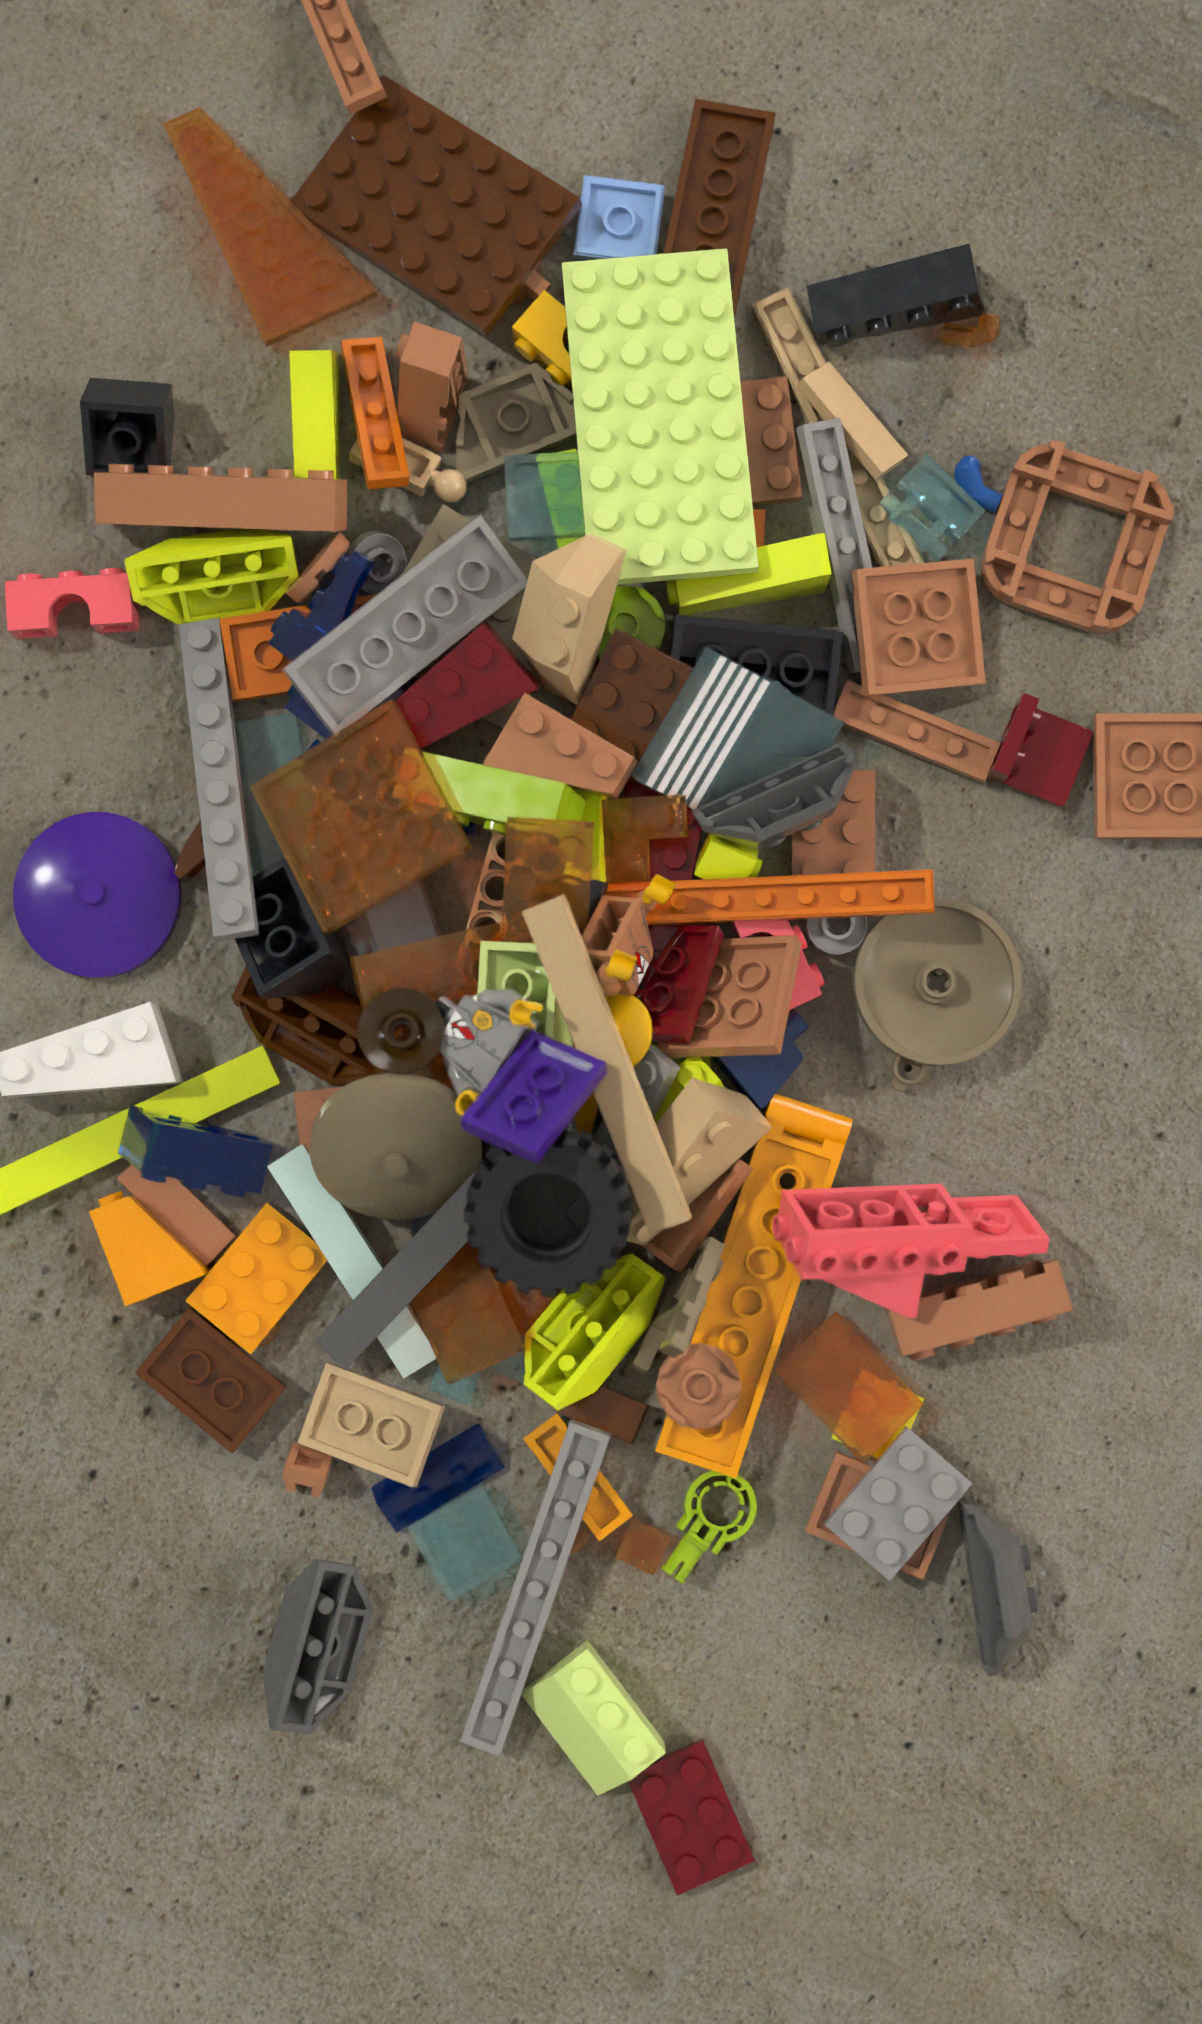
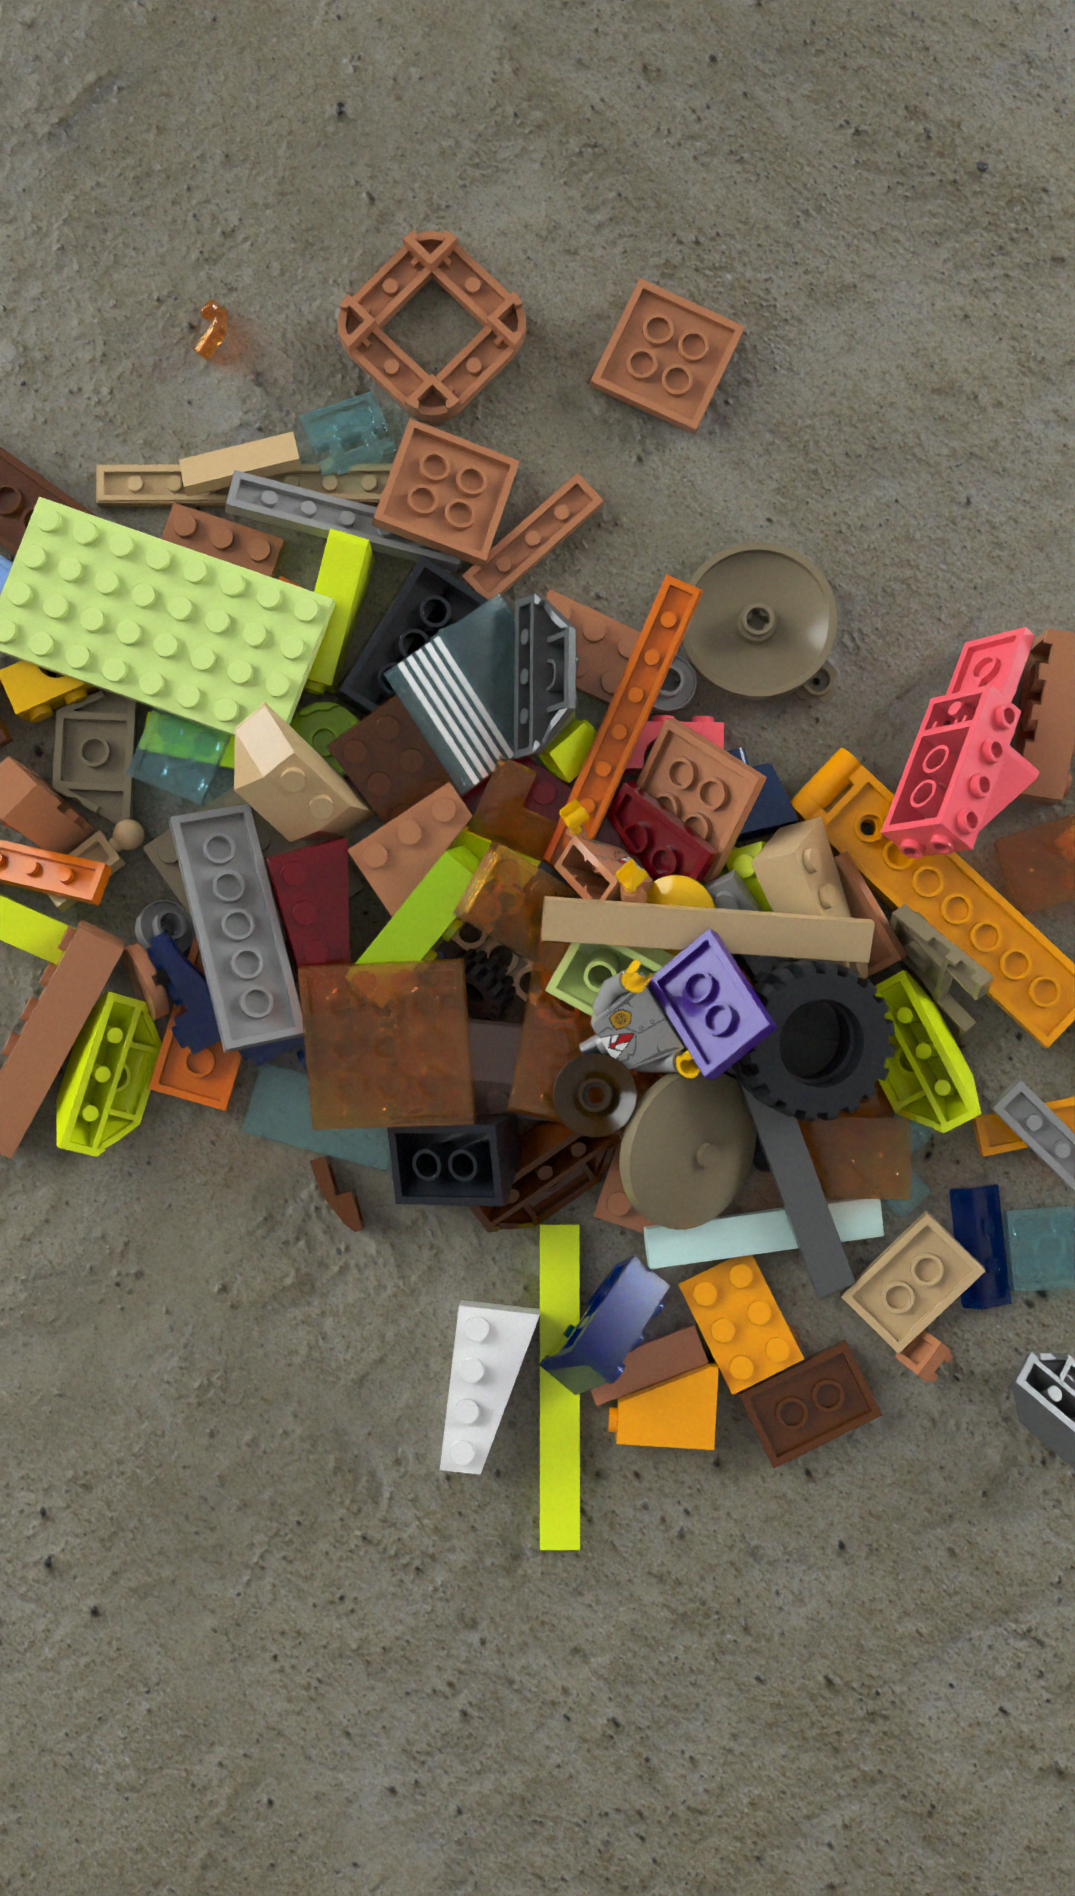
camera: 70 degrees left, 0 degrees up
coral arch [5,568,140,639] -> none
dark purple dish [13,812,182,978] -> none
light grey plate [179,617,259,942] -> none
reddish brown slope [550,1385,650,1445] -> none
nougat tile [656,1342,741,1429] -> none
black wedge [806,244,987,347] -> none
blue arm [954,455,1003,513] -> none
dark red bracket [987,693,1093,807] -> none
none -> black tyre [438,948,516,1021]

